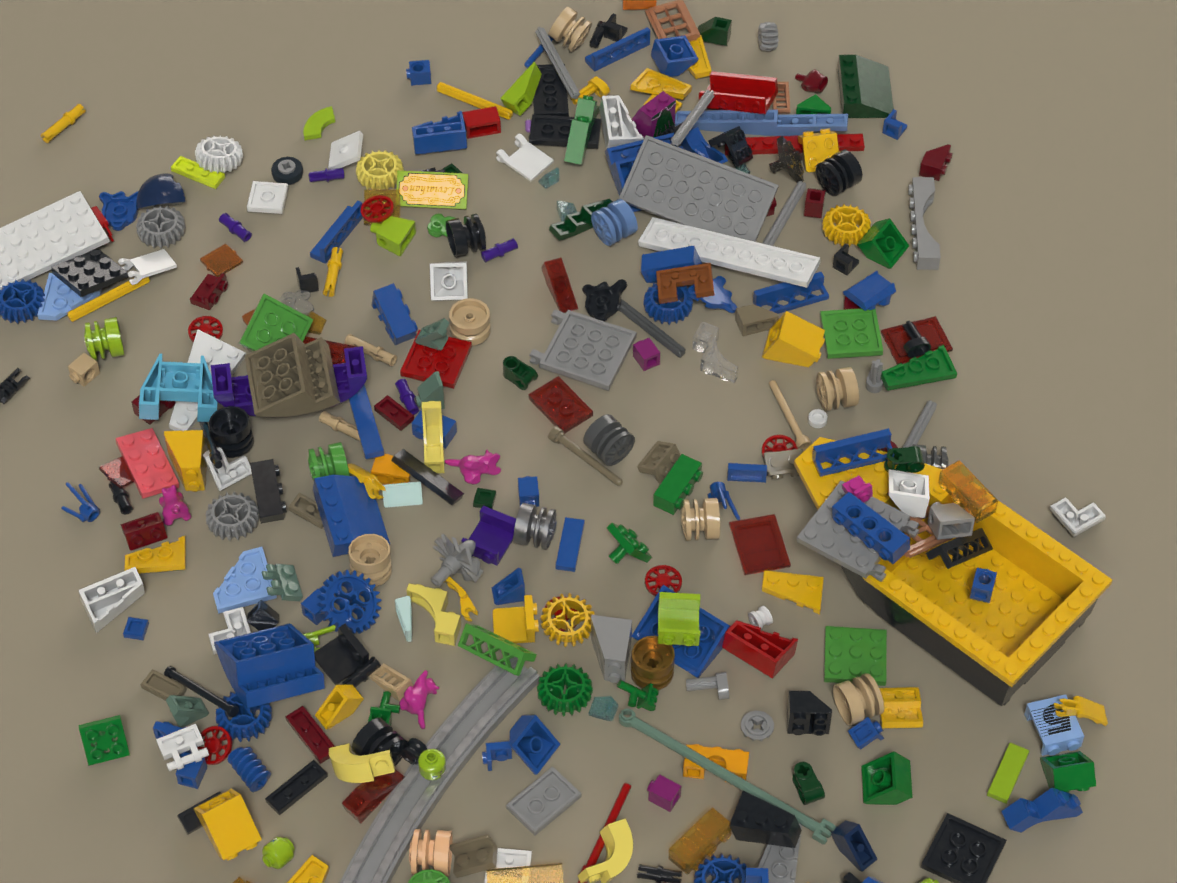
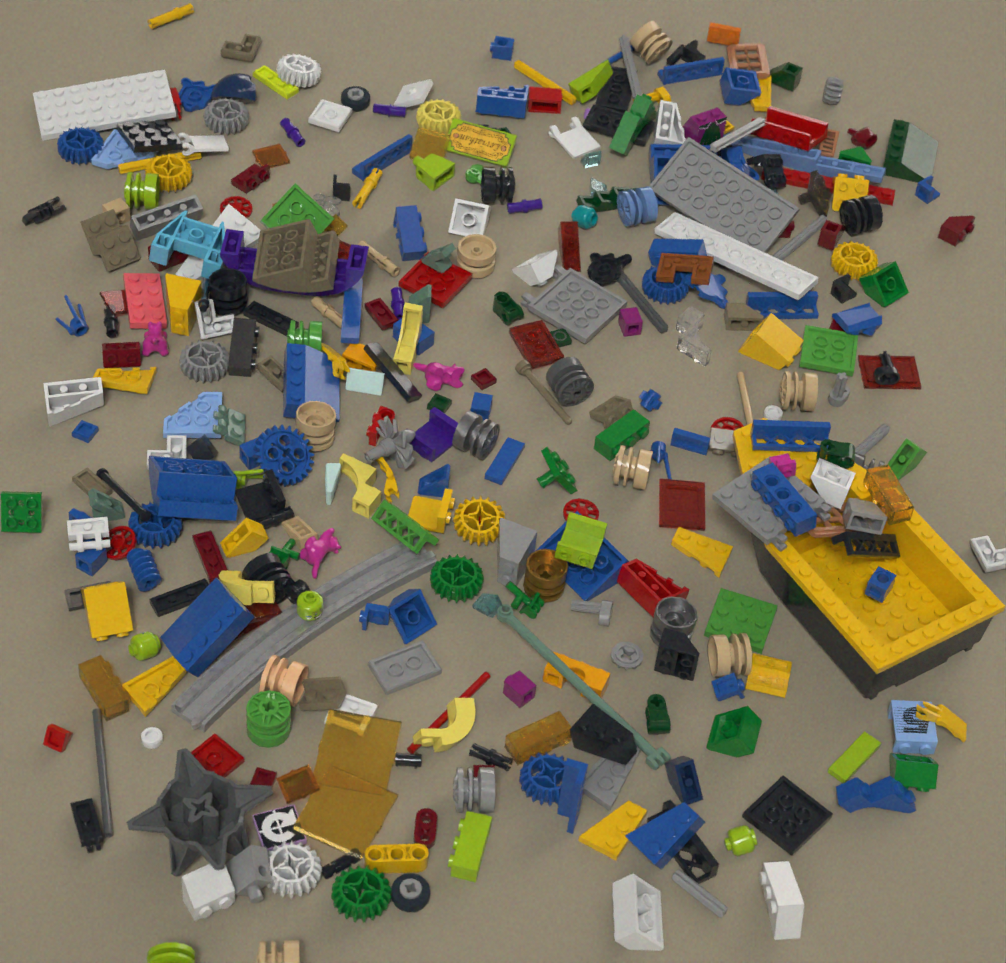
camera: 10 degrees right, 5 degrees down
lime tile [303,106,335,141] -> none
red wheel [360,195,394,223] -> none
yellow wing [630,68,692,100] -> none
white wheel [748,606,773,629] -> none
green wing [881,345,958,391] -> none
light grey arch [908,177,941,270] -> none
none -> dark tan bracket [80,209,141,271]
none -> light grey brick [130,194,203,240]
none -> yellow gear [145,154,192,193]
none -> blue slope [160,577,255,677]
none -> dark tan brick [221,34,261,62]
none -> black tile [243,301,299,336]
none -> red plate [366,406,395,446]
none -> dark red tile [471,368,497,390]
none -> white slope [512,250,558,287]
none -> dark green tile [548,328,572,348]
none -> teal head [571,205,598,229]
none -> blue gear [639,388,662,411]
none -> flat silver wheel [650,597,698,646]
none -> bright green slope [884,439,927,480]

